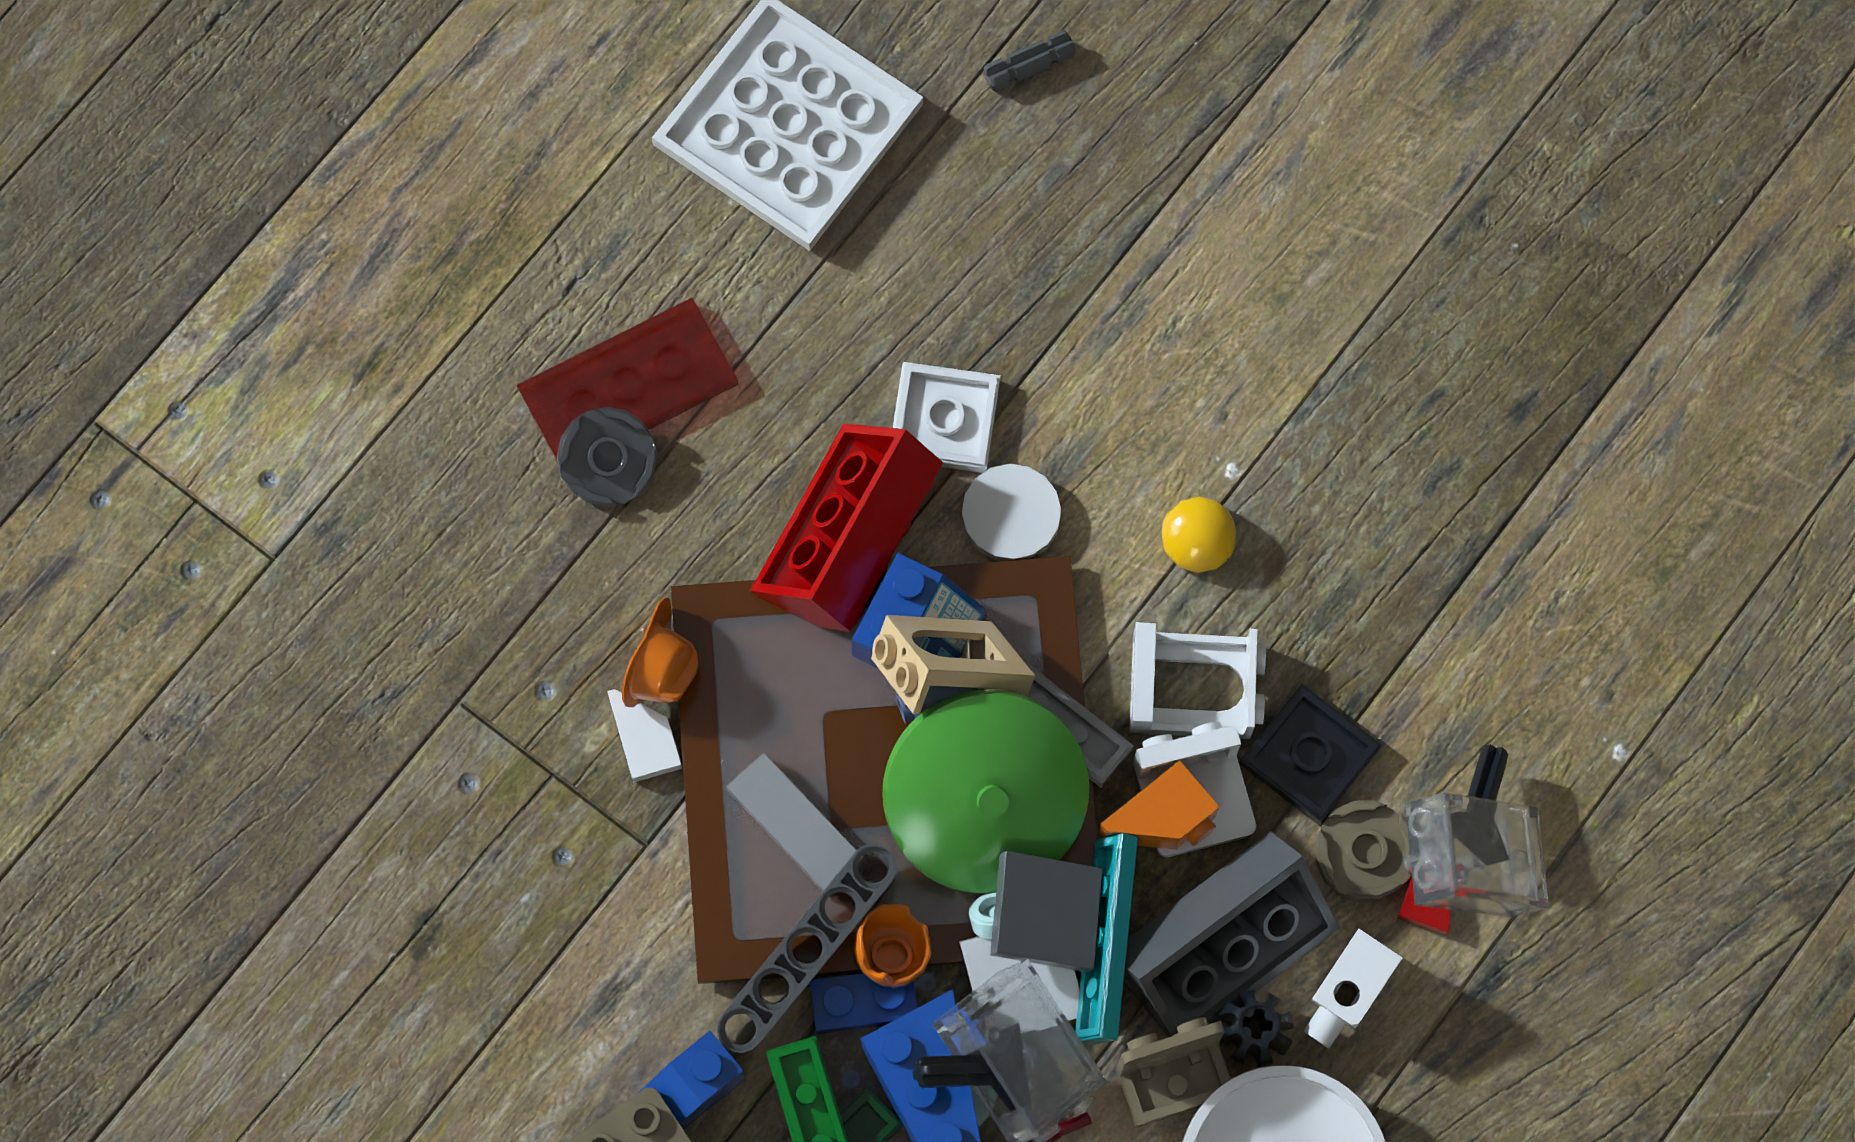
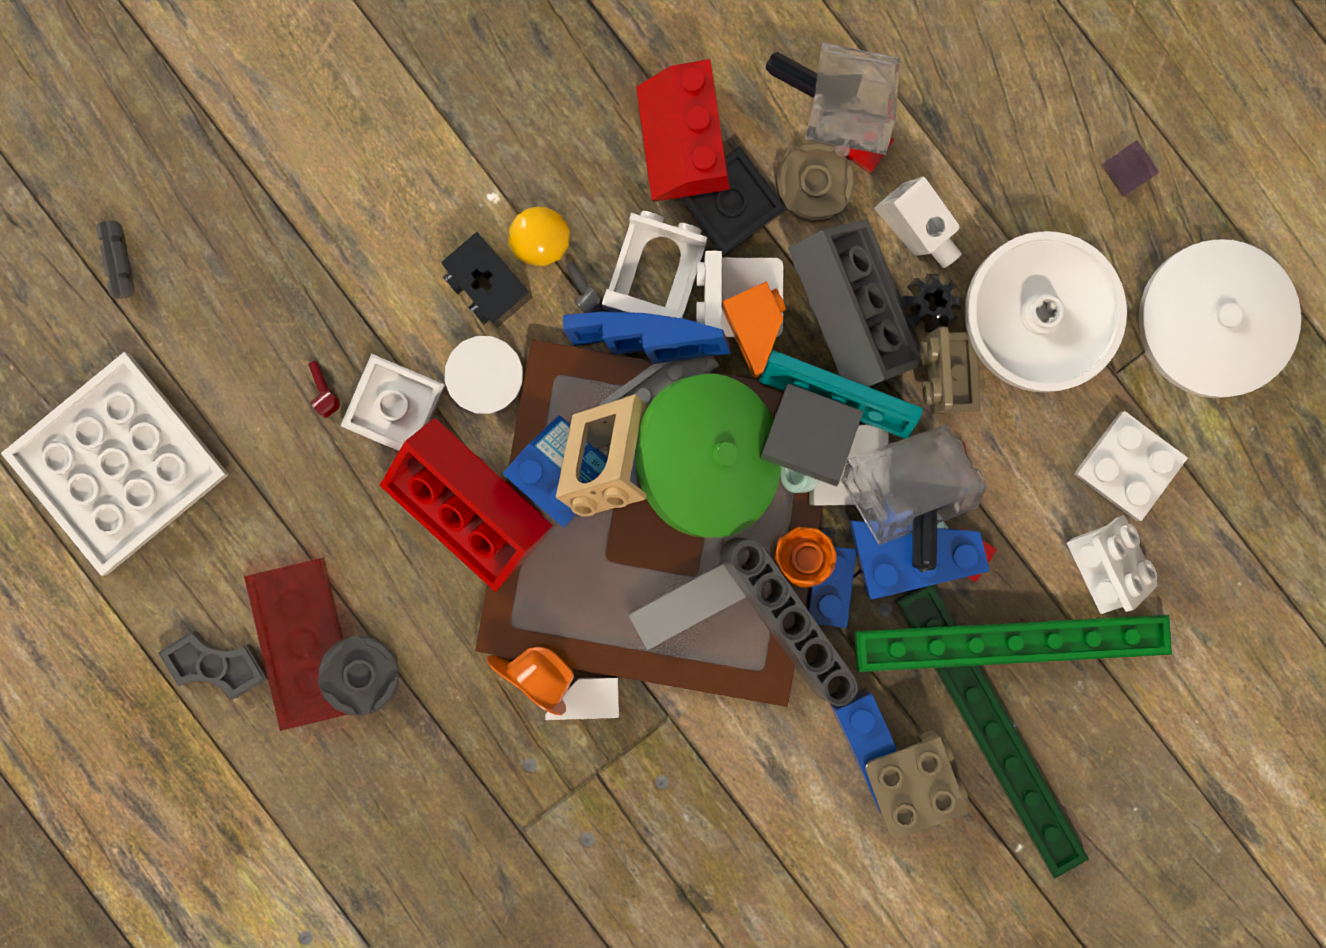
camera: 75 degrees left, 15 degrees up
none -> dark grey tile [158,631,270,700]
none -> dark red hand [308,361,340,418]
none -> black brick [441,232,533,328]
none -> blue slope [563,312,731,364]
none -> dark grey hand [566,262,602,313]
none -> red slope [636,59,730,202]

